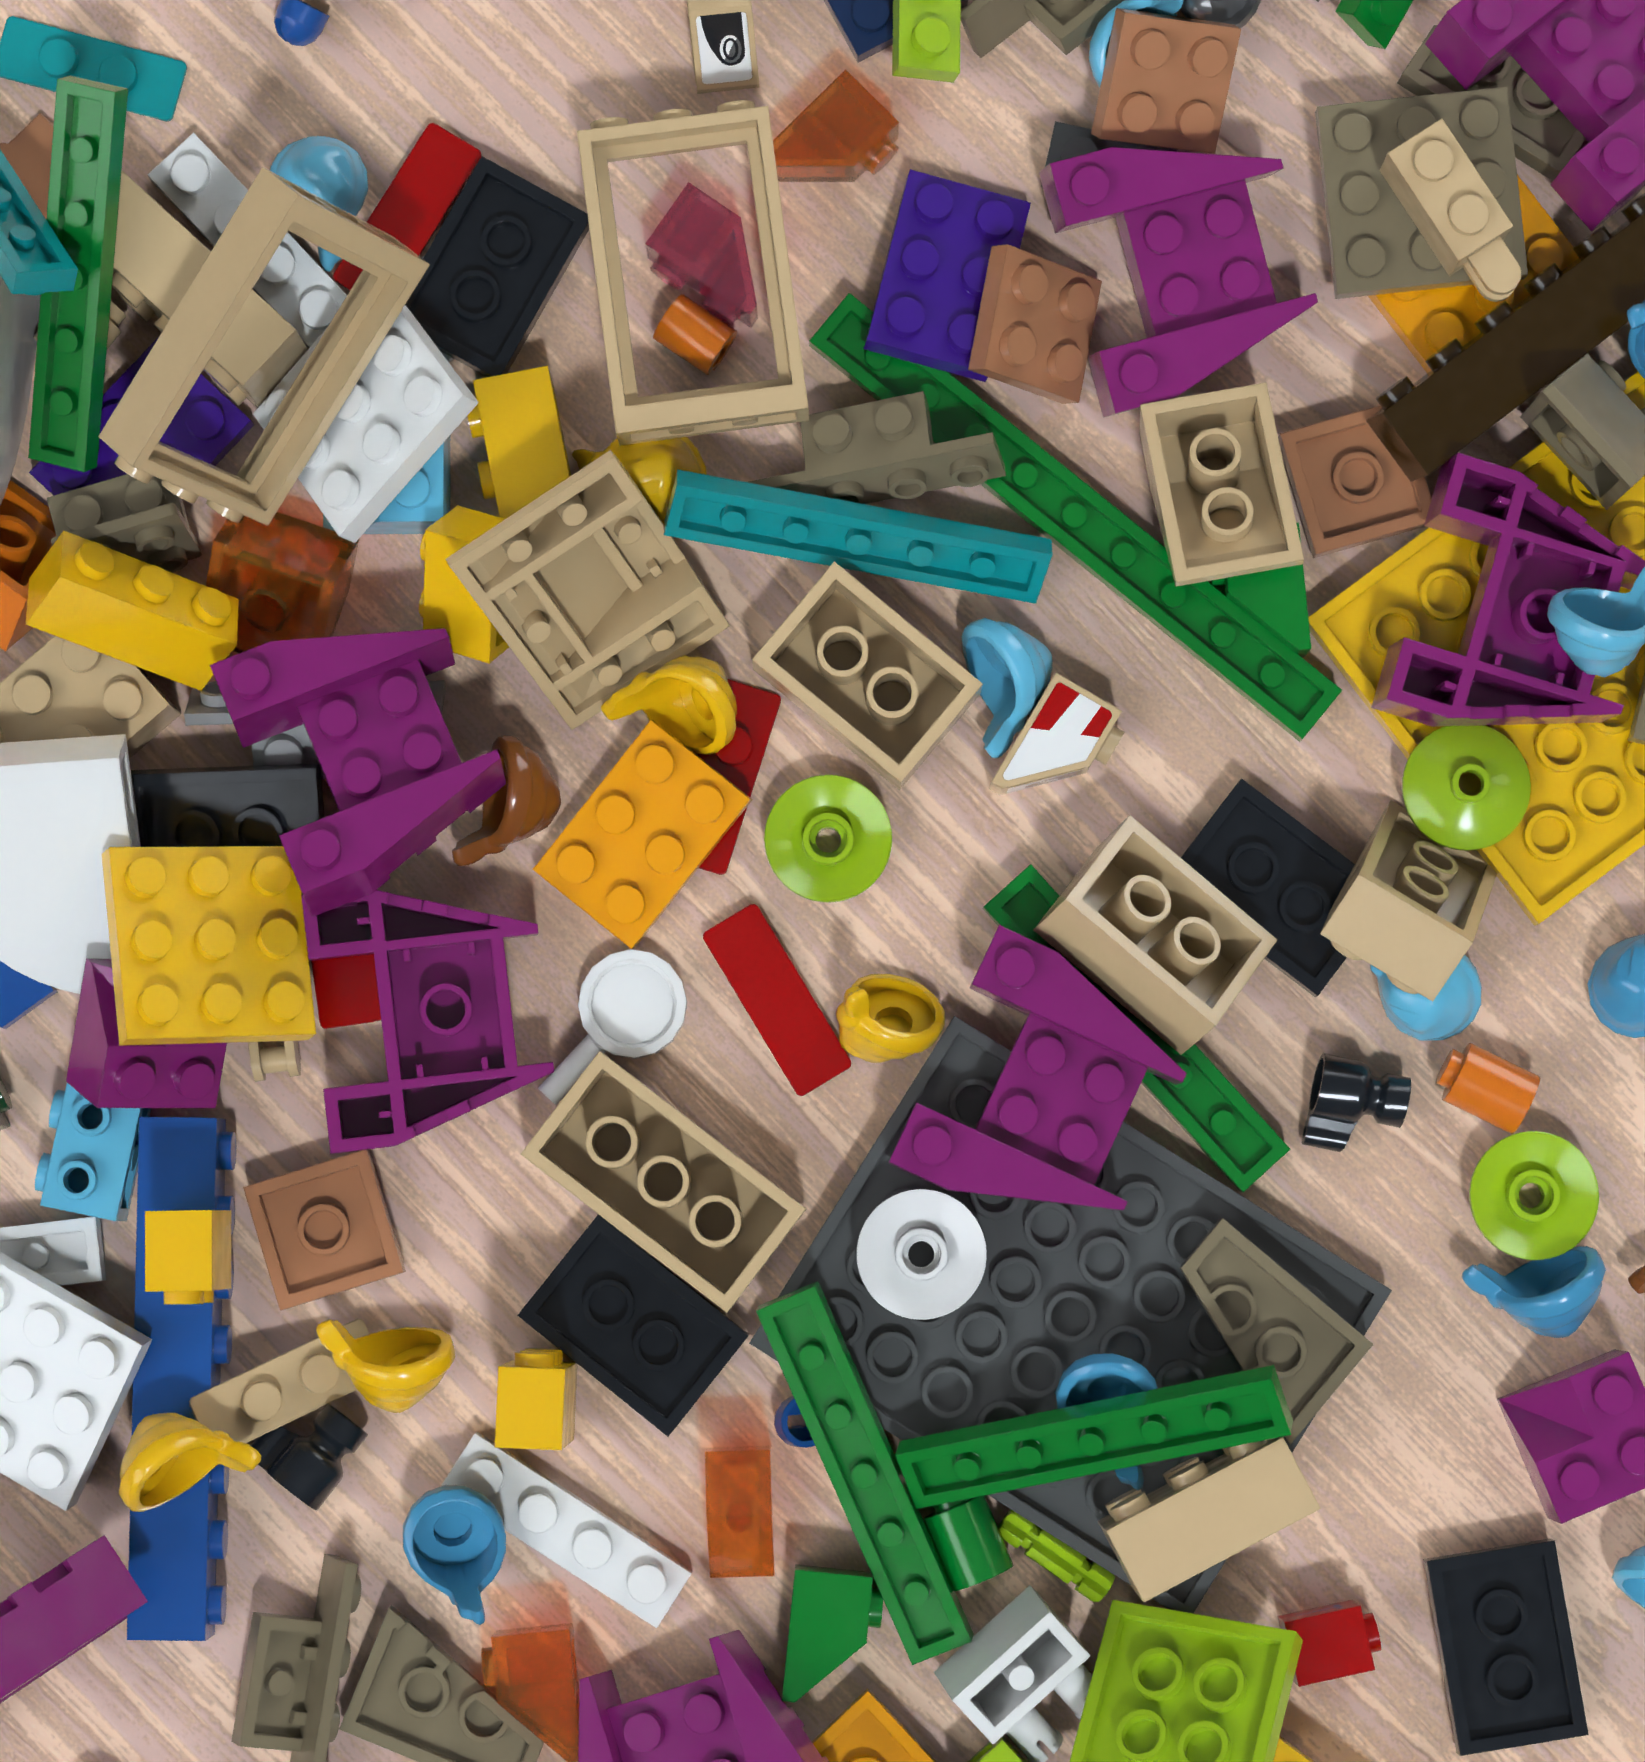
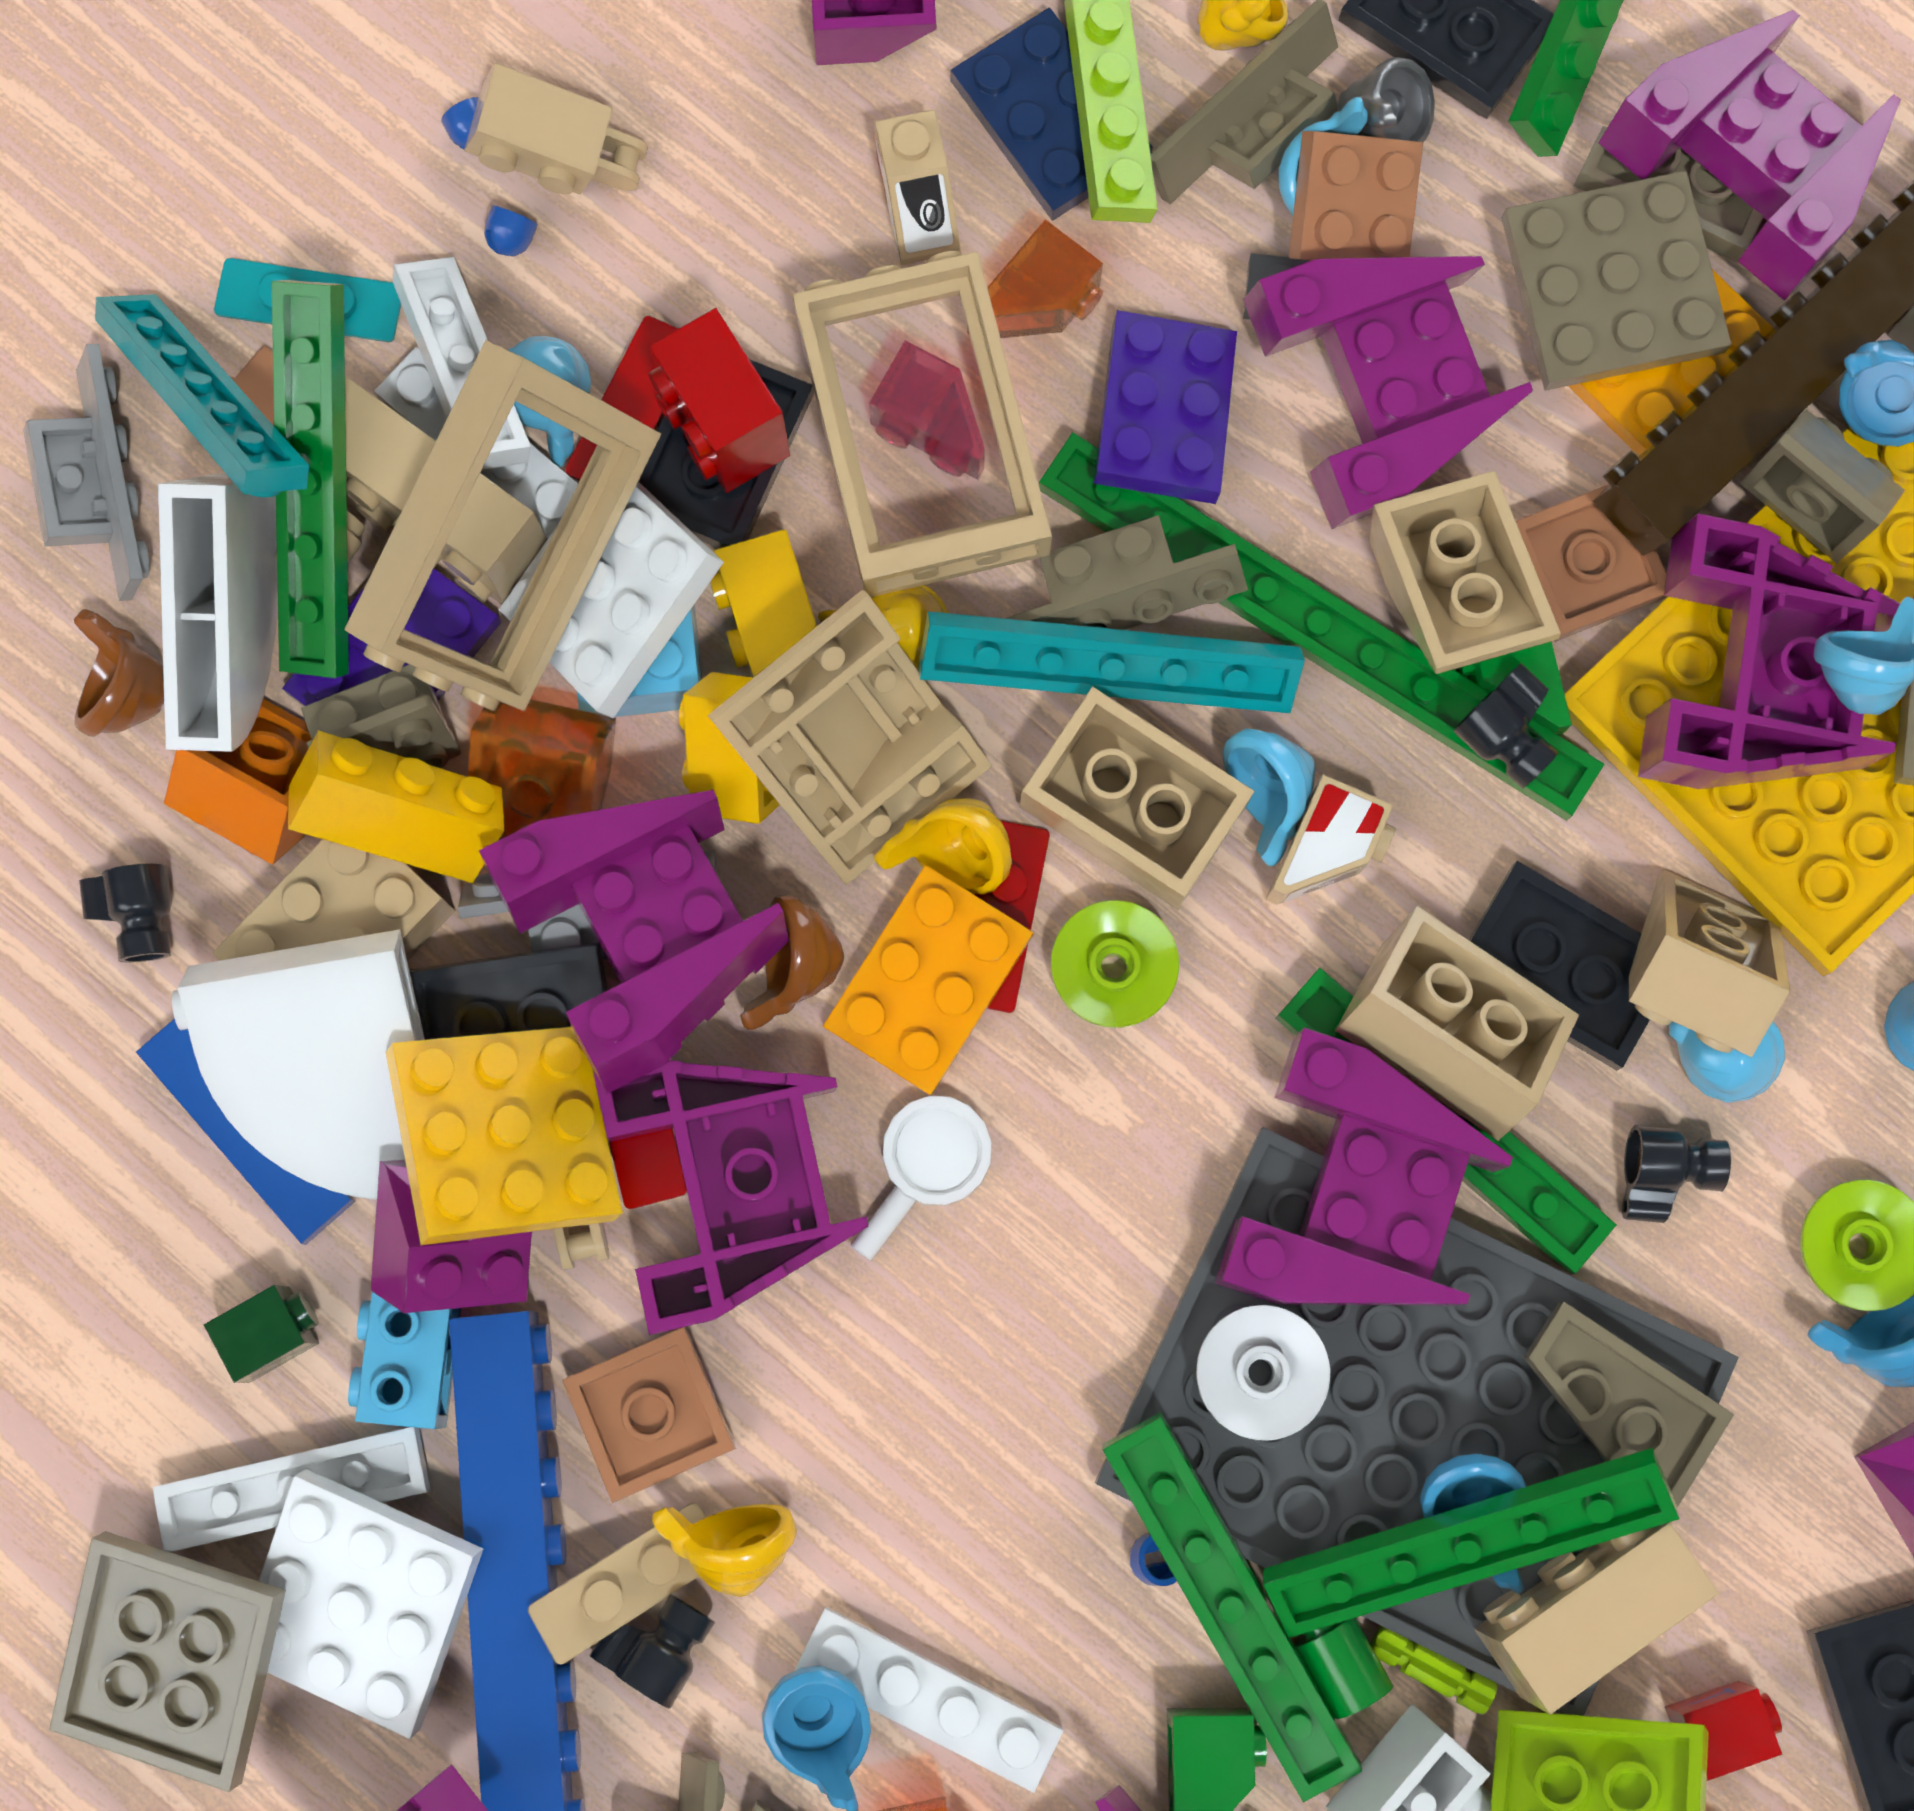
camera: 10 degrees left, 5 degrees down
yellow hat [119,1413,262,1512] -> none
yellow brick [145,1210,231,1304] -> none
yellow brick [495,1348,578,1450] -> none
black plate [517,1214,749,1437] -> none
tan brick [520,1051,806,1313] -> none
orange piece [653,294,737,375] -> none
red piece [703,904,851,1096] -> none
clear orange slope [705,1446,775,1578] -> none
yellow hat [836,974,945,1063] -> none
nougat plate [968,244,1102,404] -> none
tan brick [1379,118,1521,302] -> none
lime dish [1402,725,1531,851] -> none
orange brick [1436,1043,1541,1134] -> none
none -> white plate [392,257,531,470]
none -> red brick [648,308,790,493]
none -> black piece [1453,663,1559,789]

